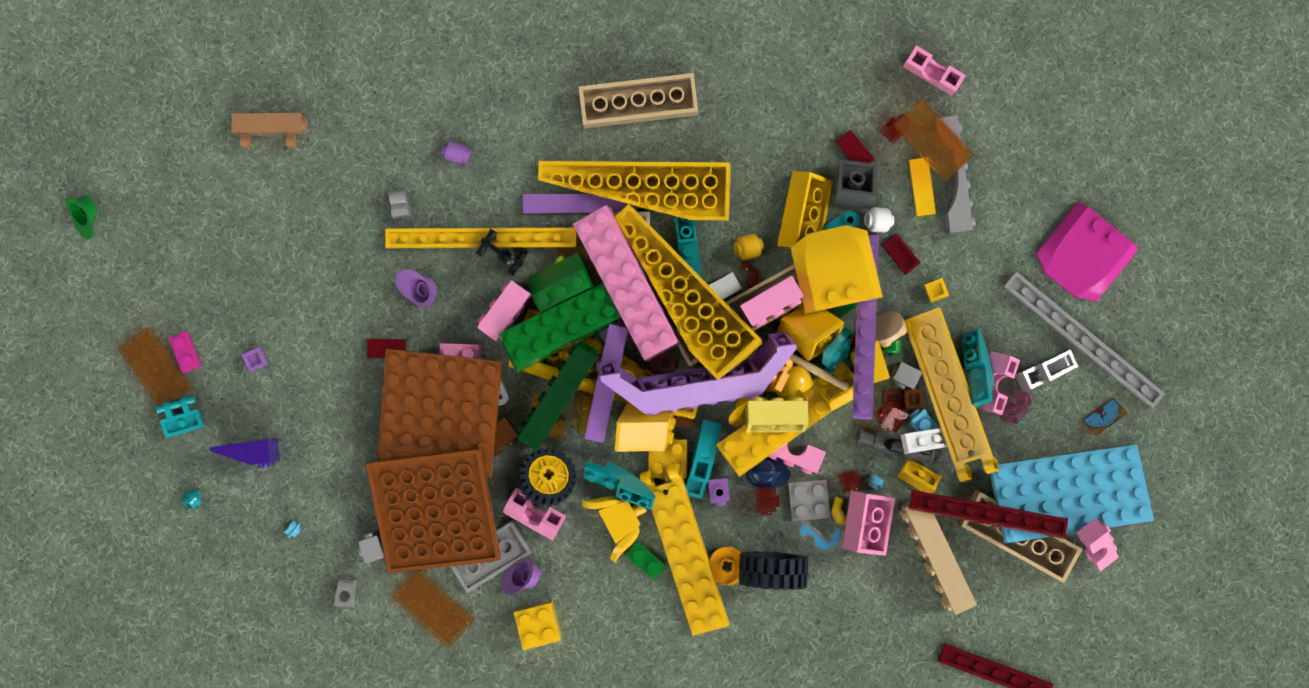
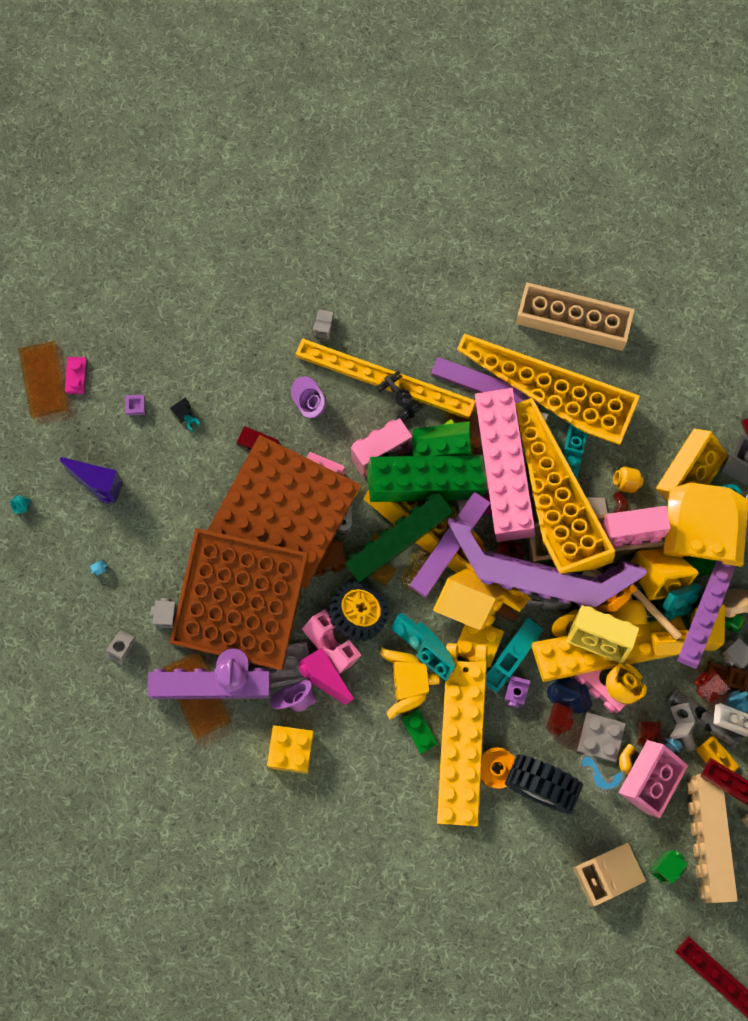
camera: 15 degrees right, 15 degrees down
green piece [66,195,98,240] -> none
teal plate [156,395,204,438] -> none
medium nougat brick [231,113,308,148] -> none
medium lavender brick [442,141,471,165] -> none
none -> medium lavender brick [147,668,270,699]
none -> black piece [170,398,201,432]
none -> medium lavender piece [215,649,249,696]
none -> dark pink slope [298,648,354,705]
none -> tan slope [573,842,646,907]
none -> yellow cylinder [606,663,647,704]
none -> green brick [648,850,688,885]
none -> light grey bracket [670,703,697,751]

